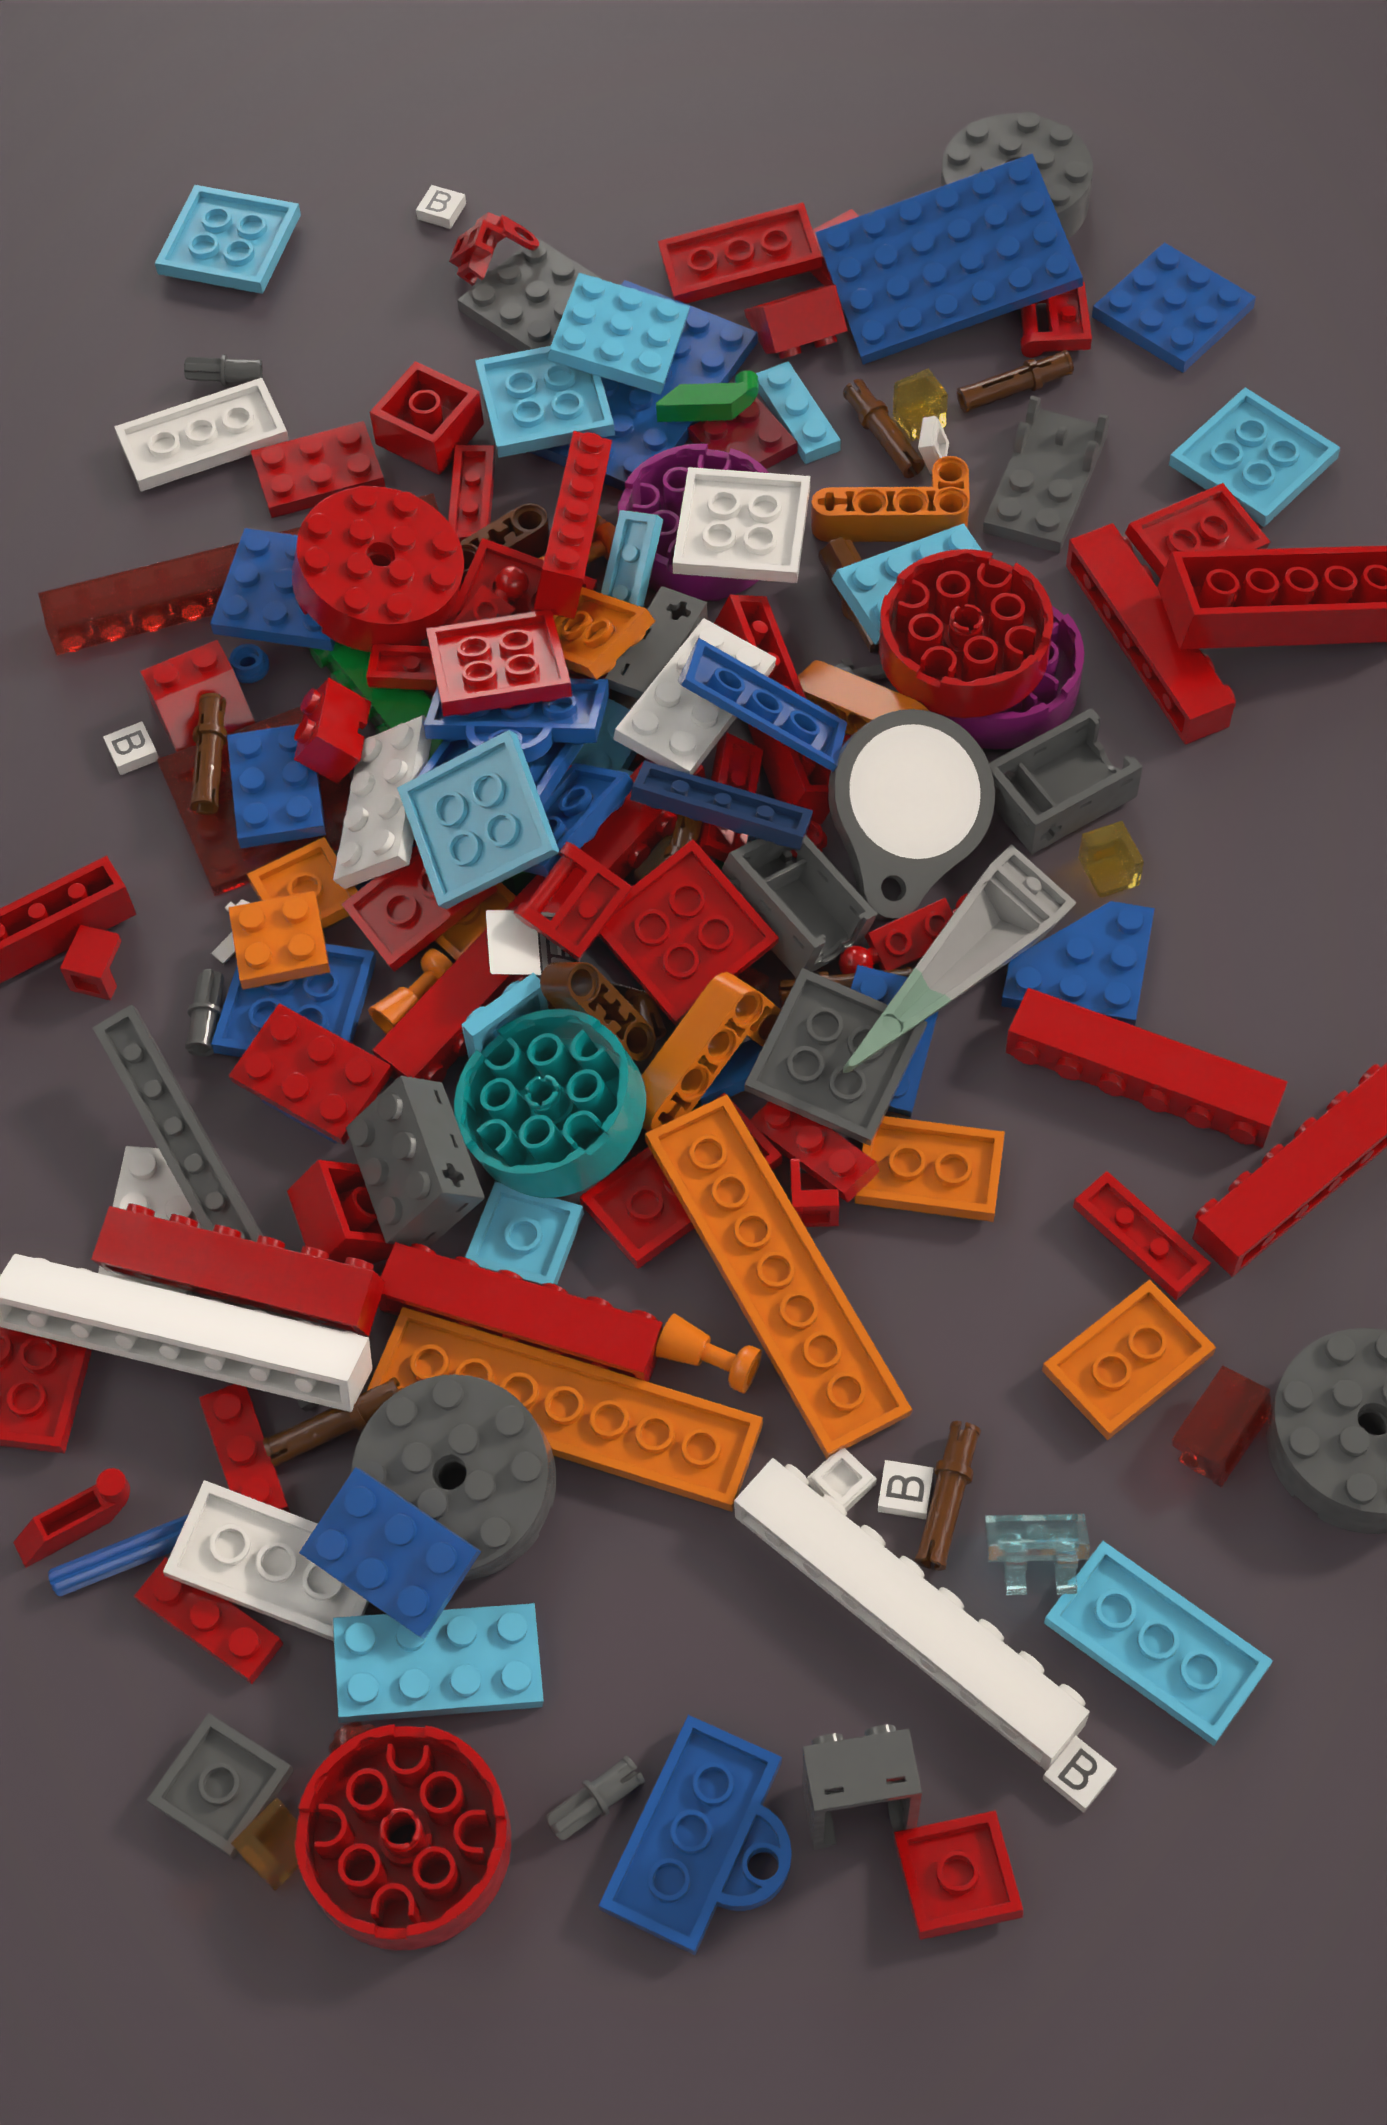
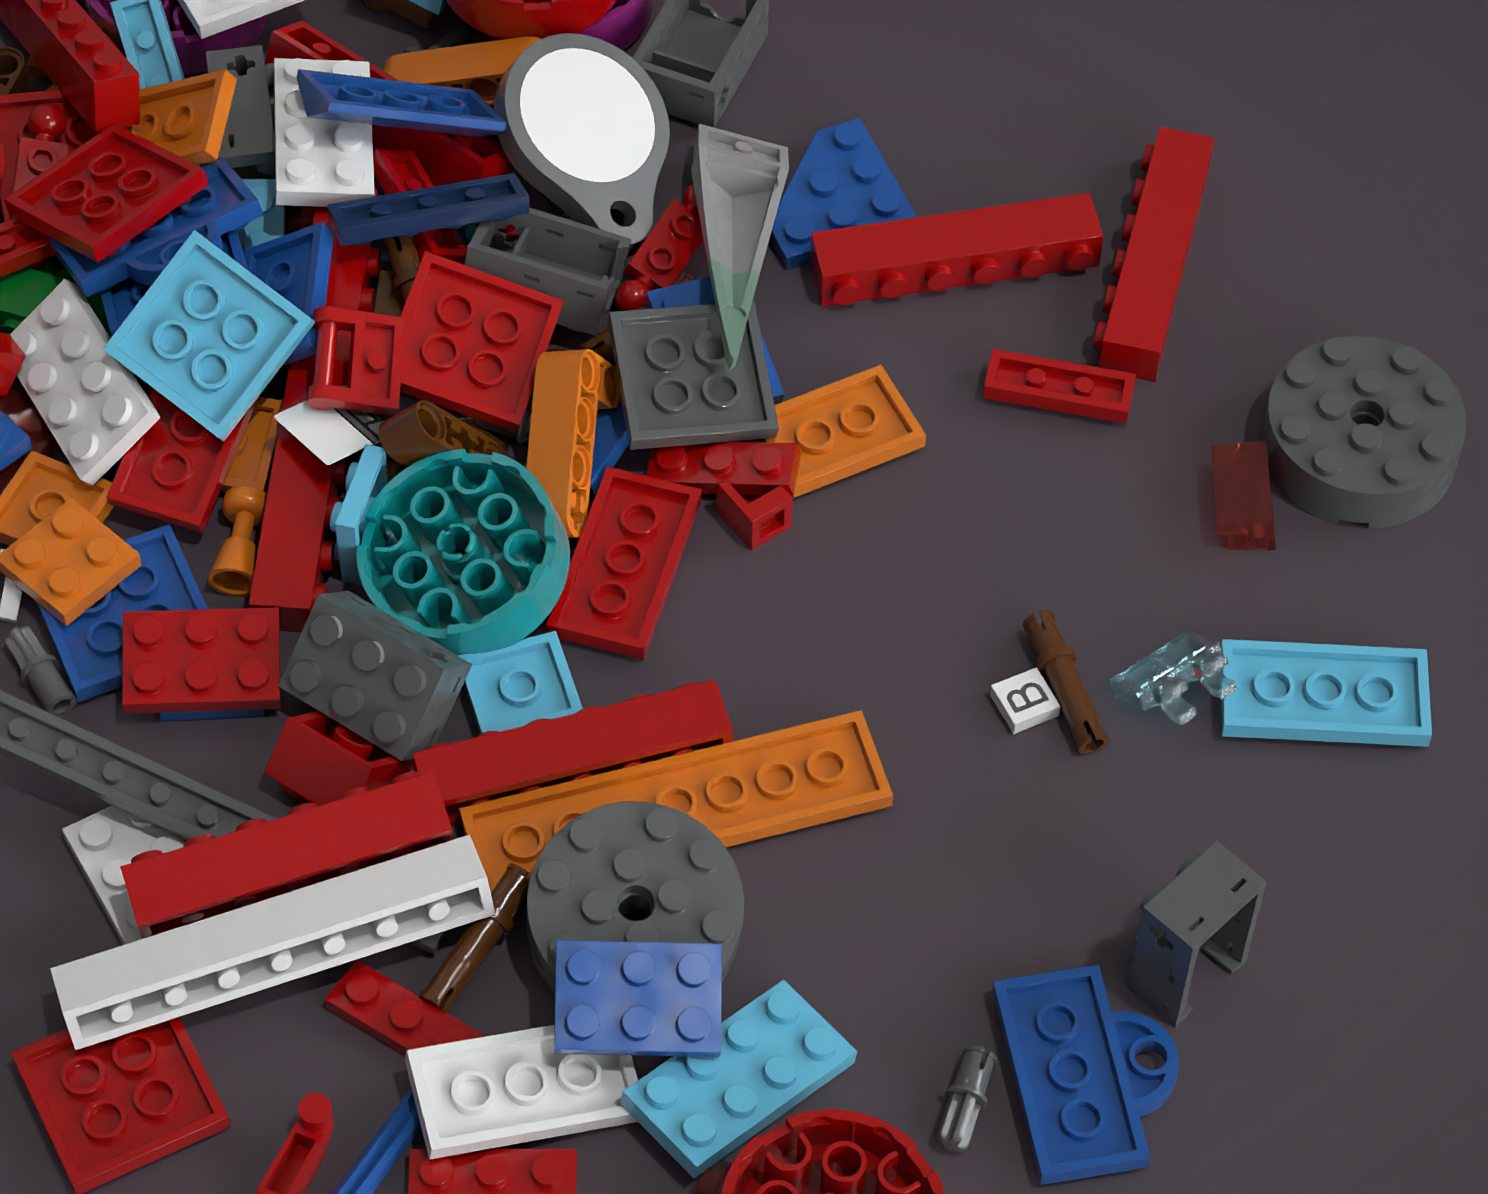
camera: 40 degrees left, 5 degrees down
orange plate [645,1094,912,1459] -> none
orange piece [656,1313,762,1394] -> none
white brick [734,1458,1090,1771] -> none
white tile [807,1448,877,1511] -> none
red plate [894,1810,1023,1940] -> none
orange plate [1042,1279,1216,1440] -> none
white tile [1043,1735,1117,1813] -> none
clear yellow panel [1078,821,1144,898] -> none

